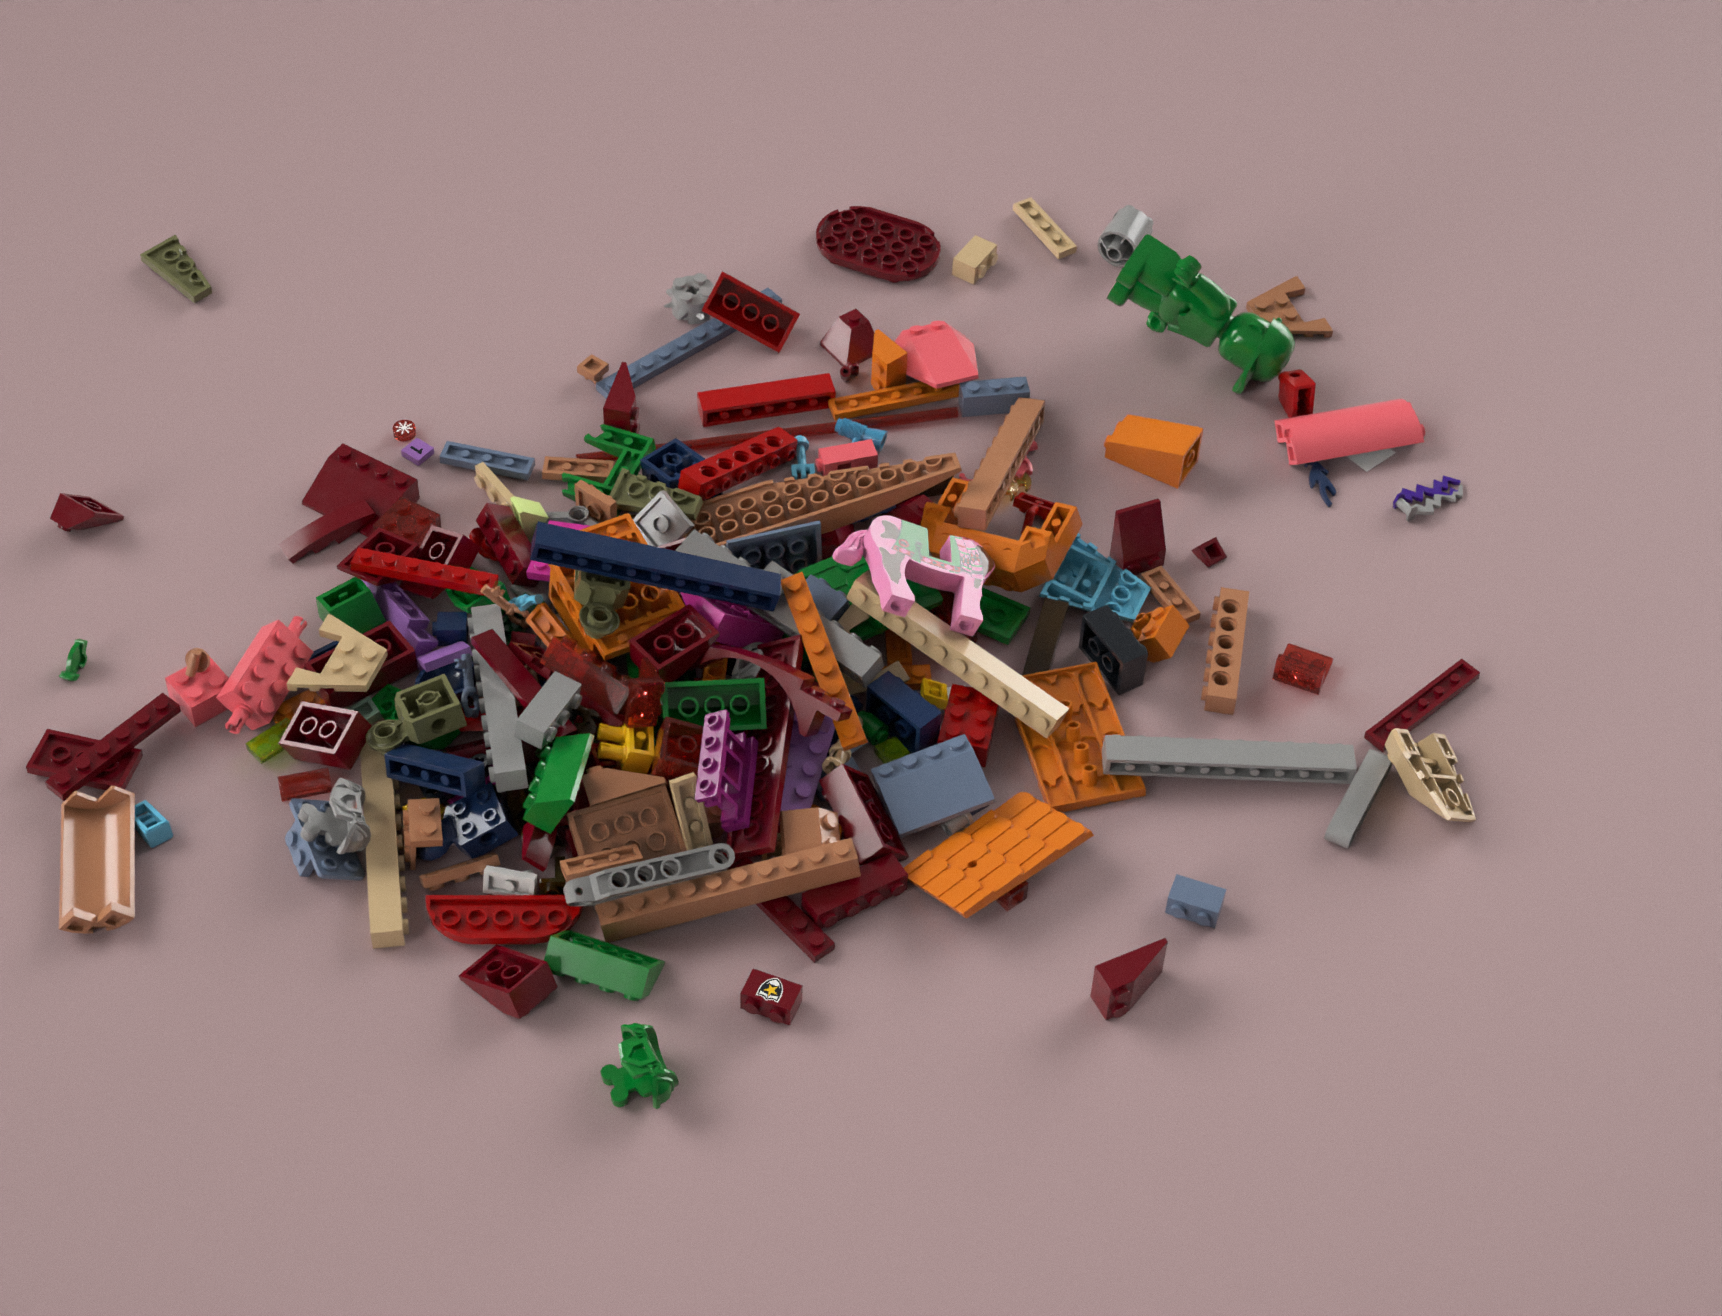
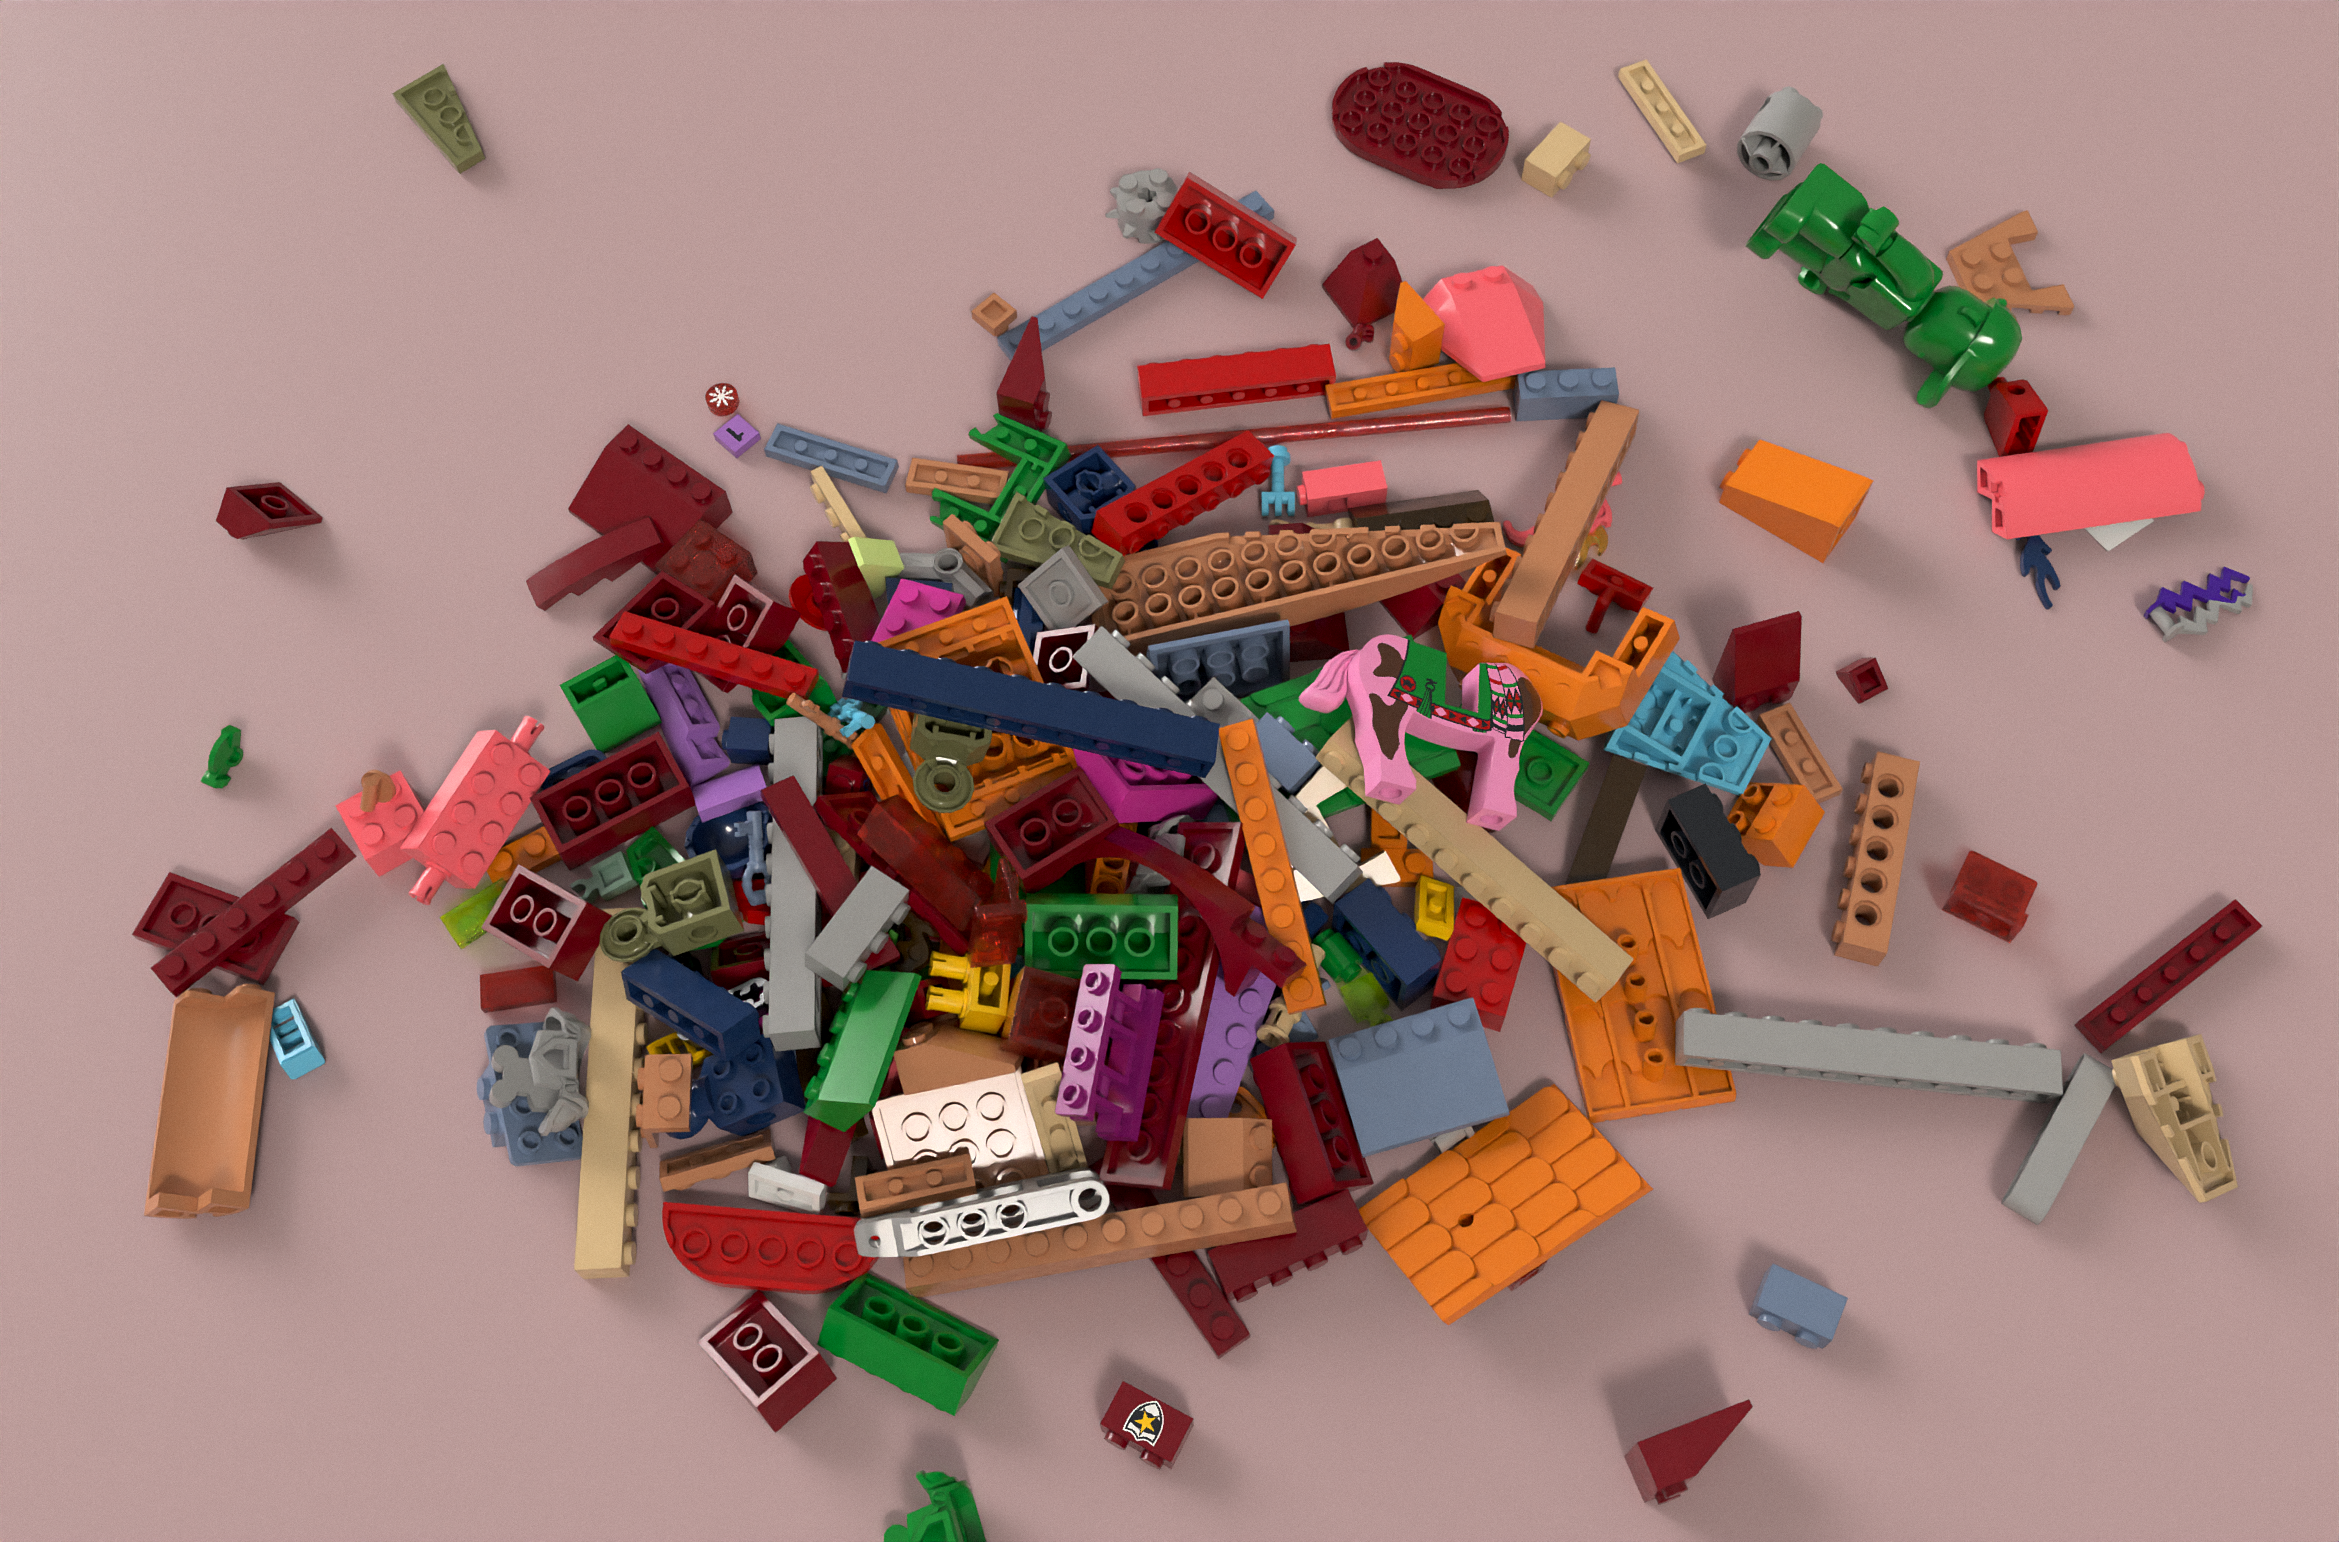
camera: 10 degrees right, 15 degrees up
tan wing [287,614,387,692] -> none
dark azure piece [834,418,888,452] -> none

